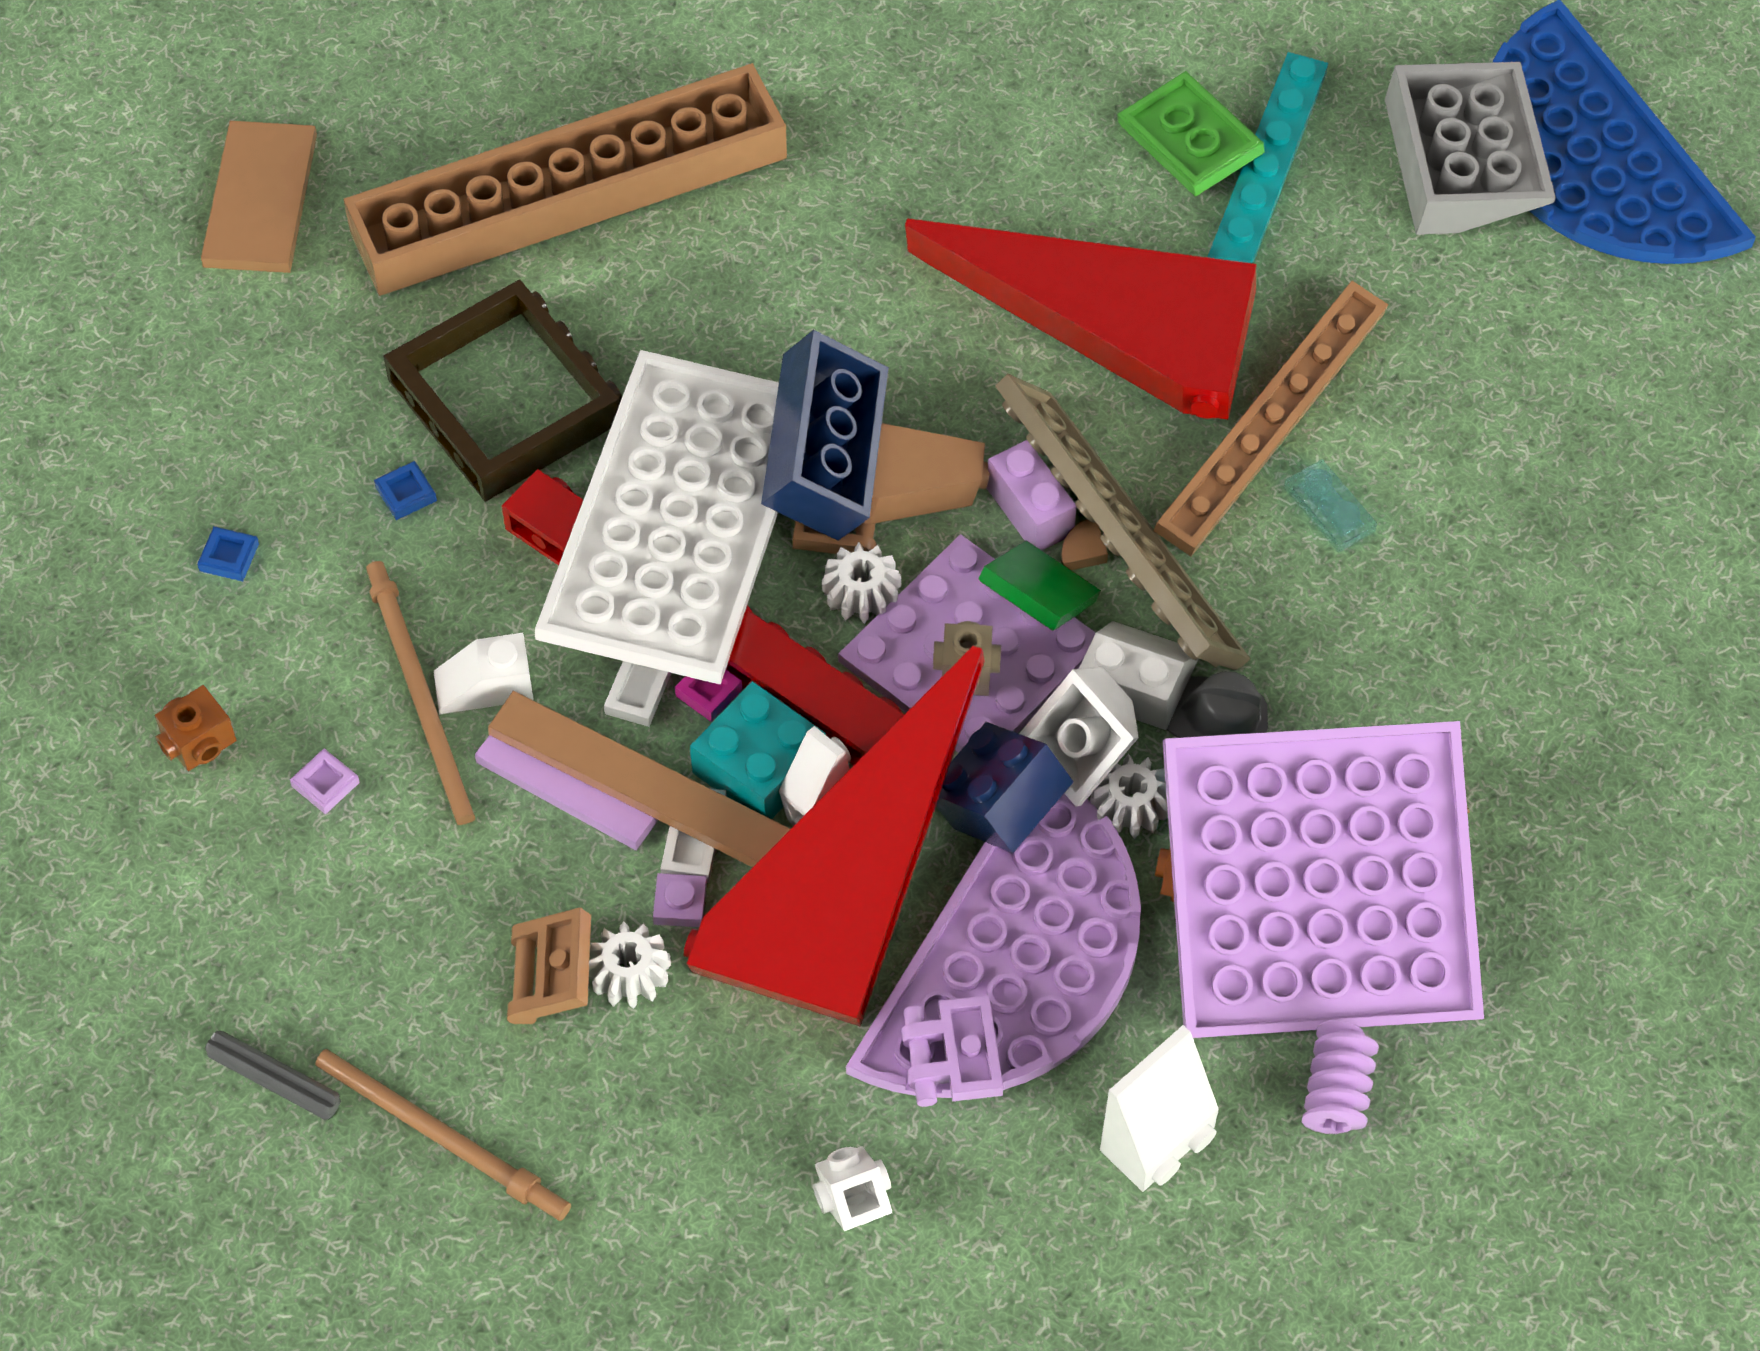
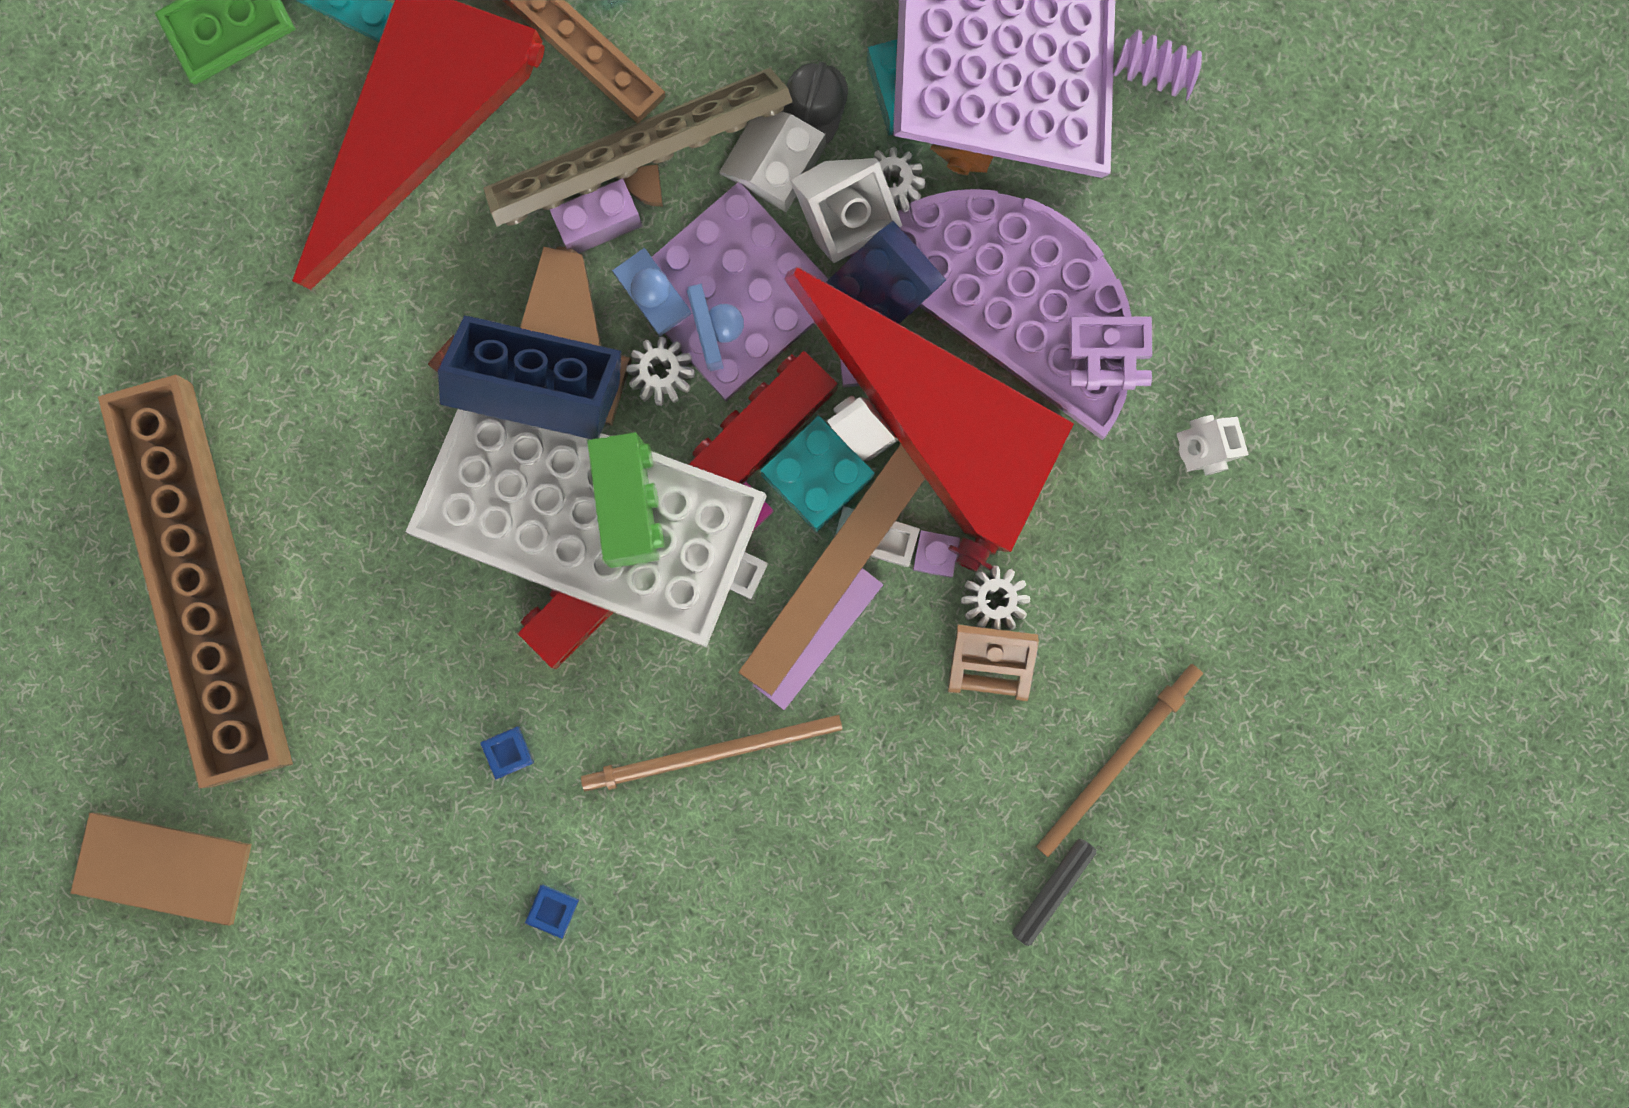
camera: 85 degrees left, 25 degrees up
dark orange brick [154,684,237,771] -> none
lavender tile [290,748,360,814] -> none
dark brown window [383,279,622,502] -> none
white slope [434,633,534,715] -> none
dark tan brick [933,621,1001,696] -> none
green tile [978,540,1101,630] -> none
white slope [1100,1025,1218,1192] -> none
none -> bright green brick [587,432,664,568]
none -> medium blue tile [612,248,692,337]
none -> medium blue tile [687,283,744,372]
none -> dark red plate [948,538,993,572]

